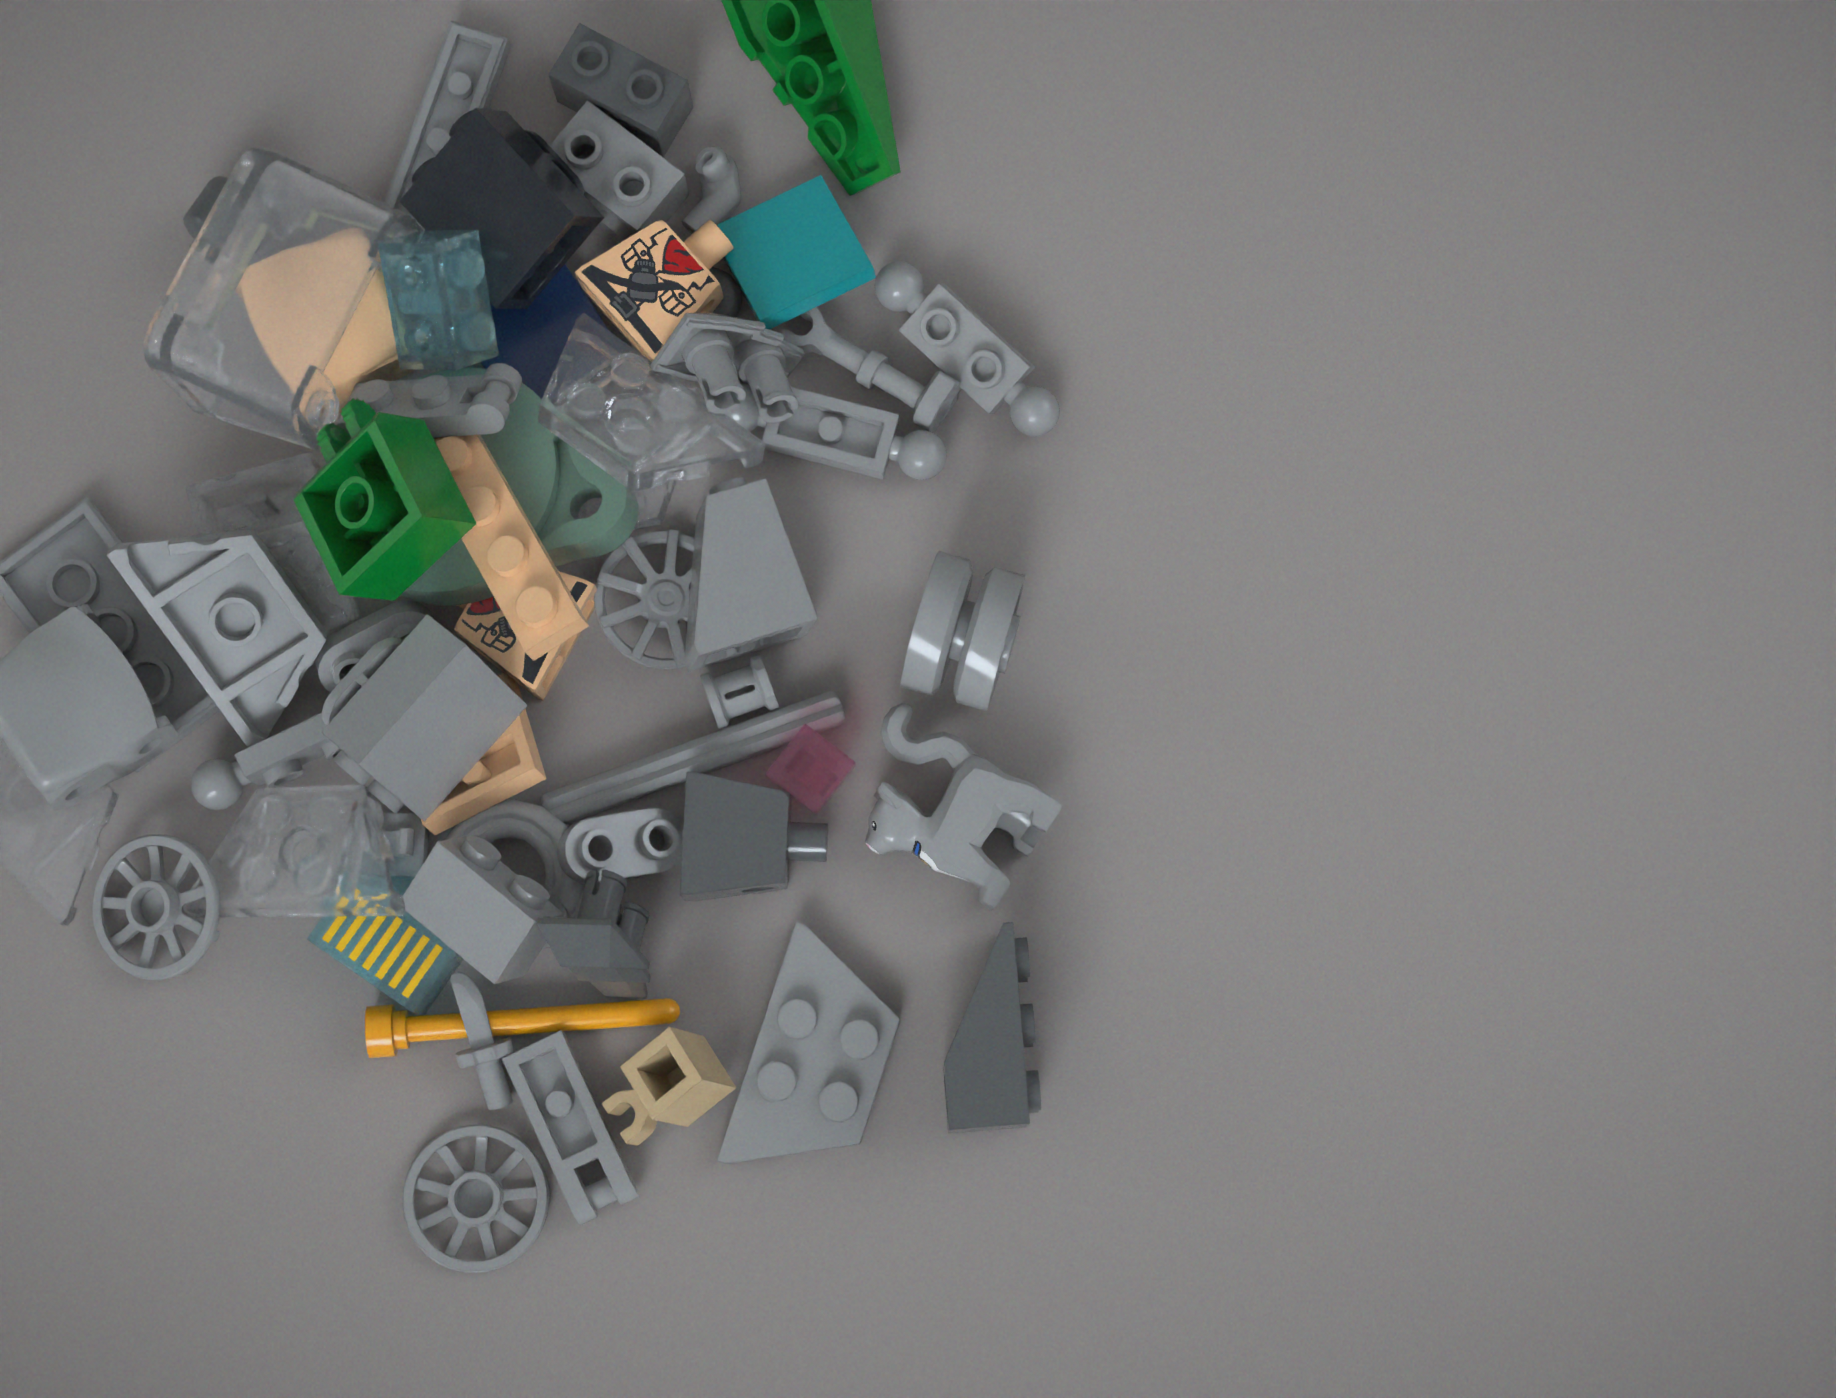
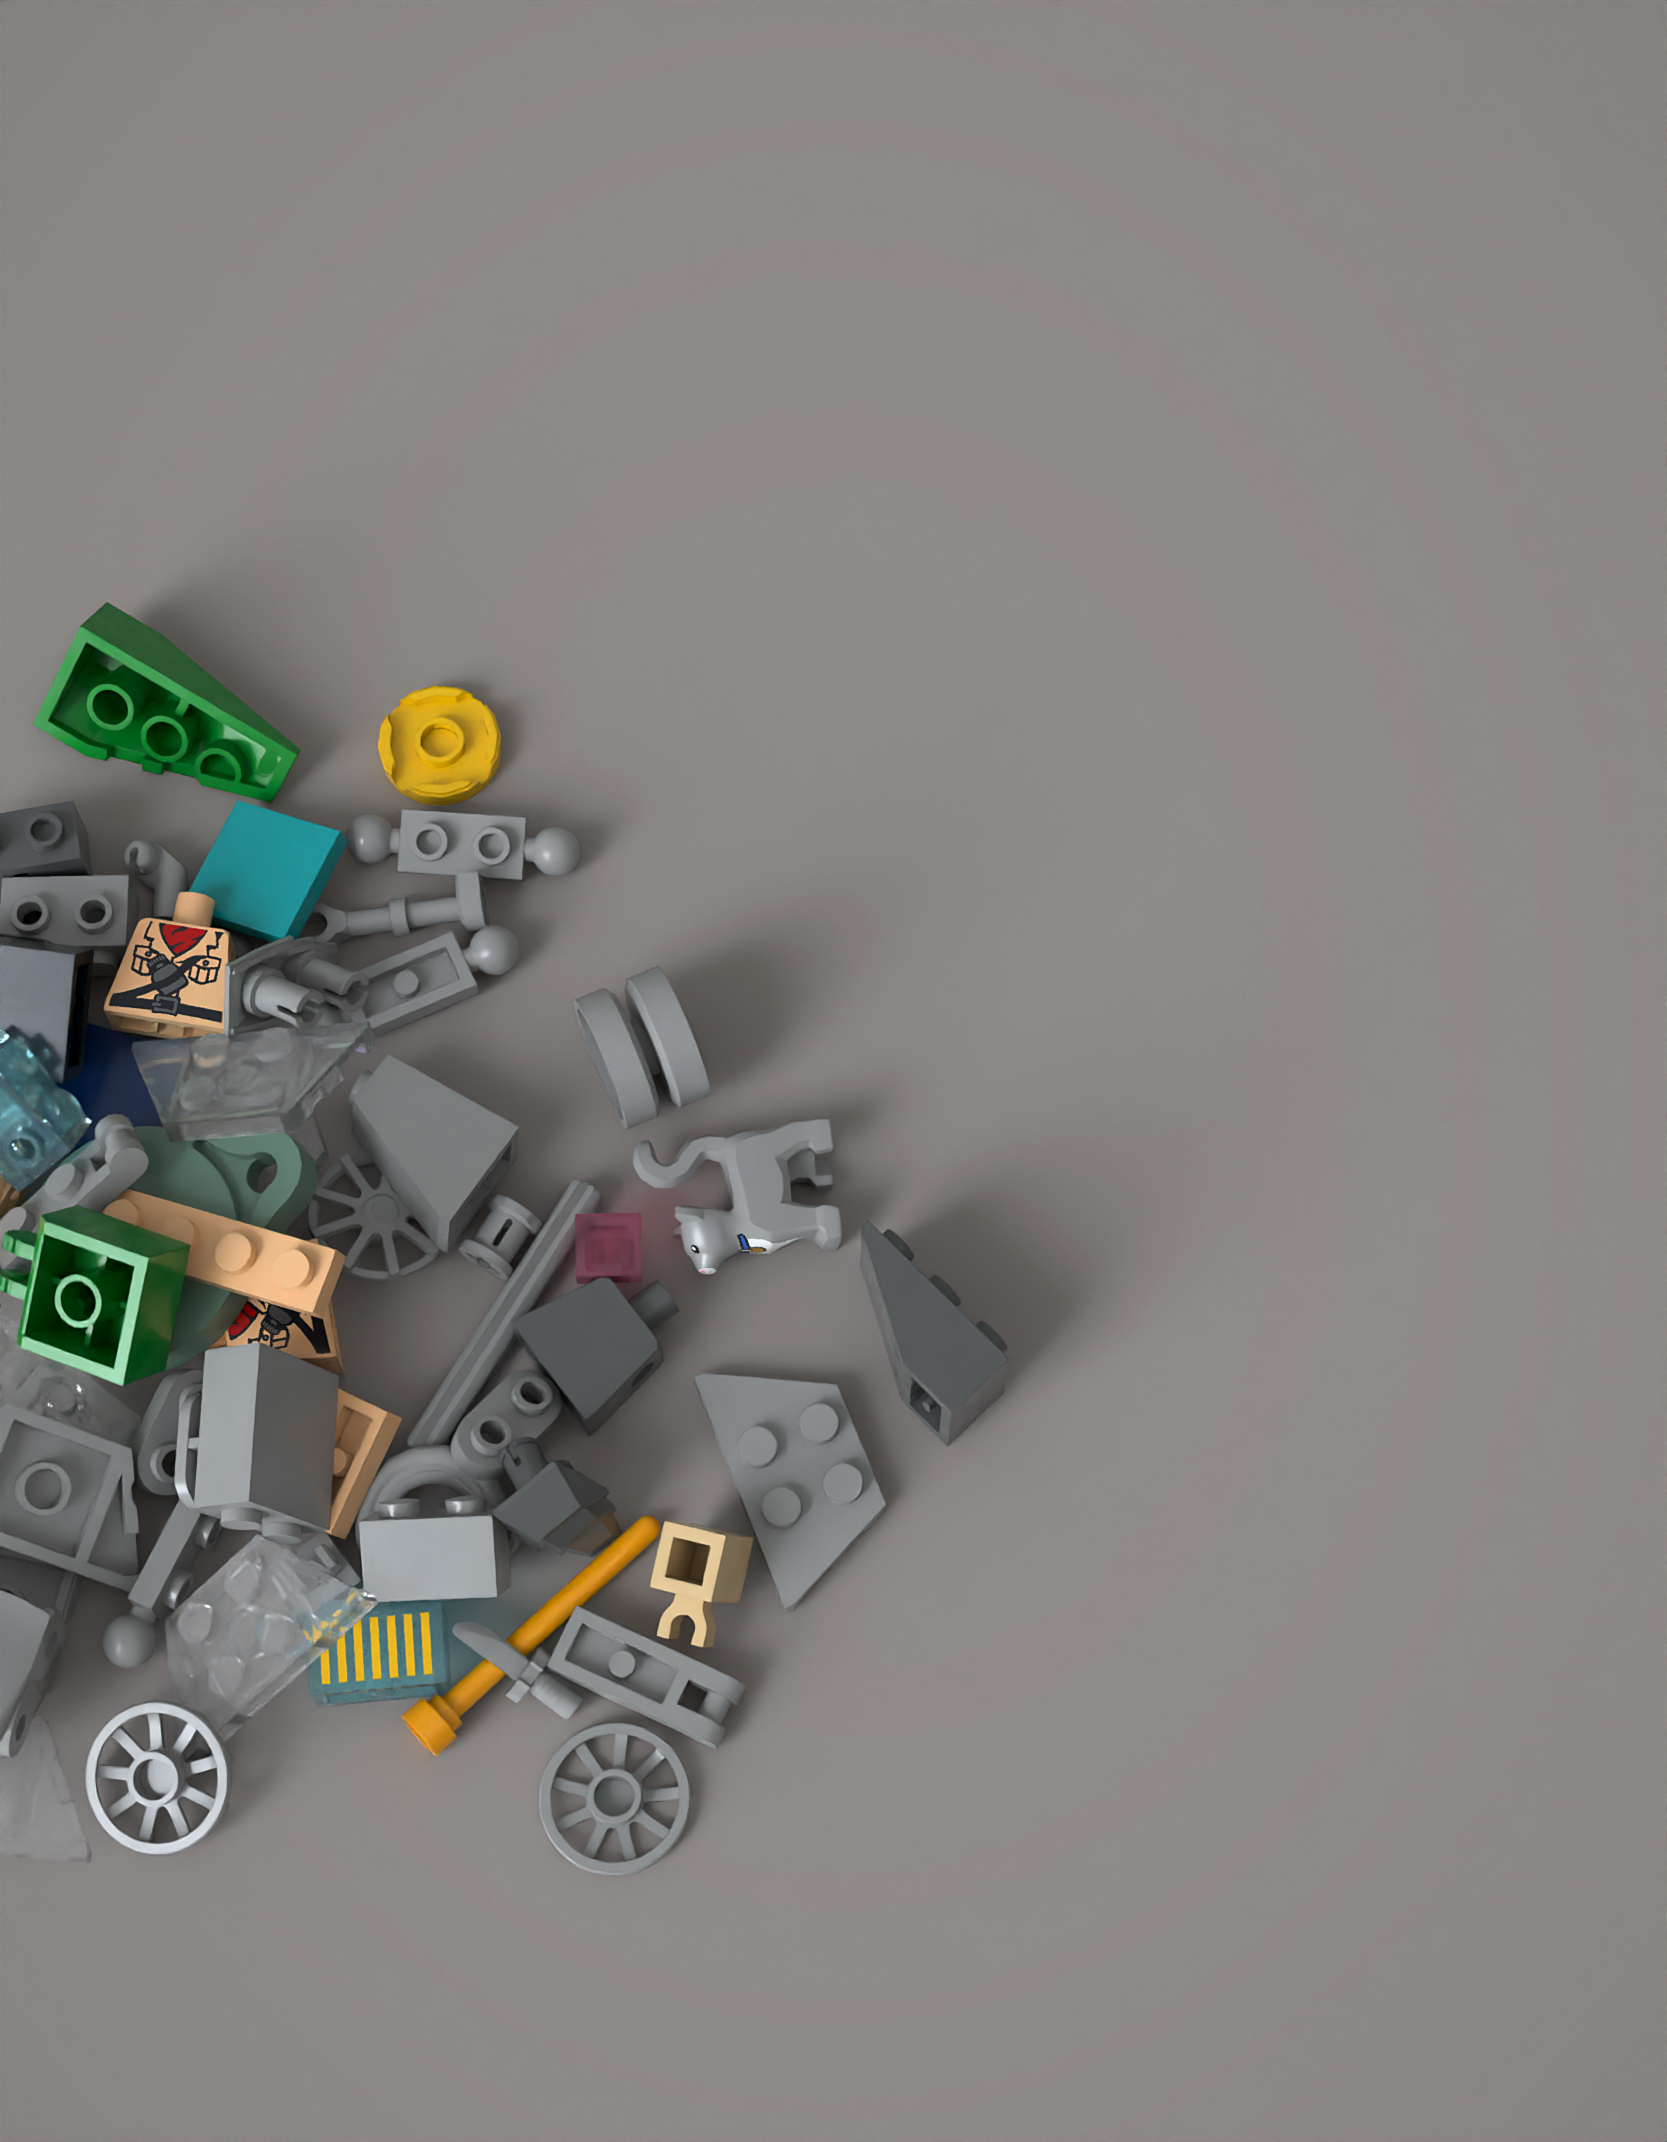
camera: 40 degrees left, 10 degrees down
none -> yellow tile [378,685,503,806]

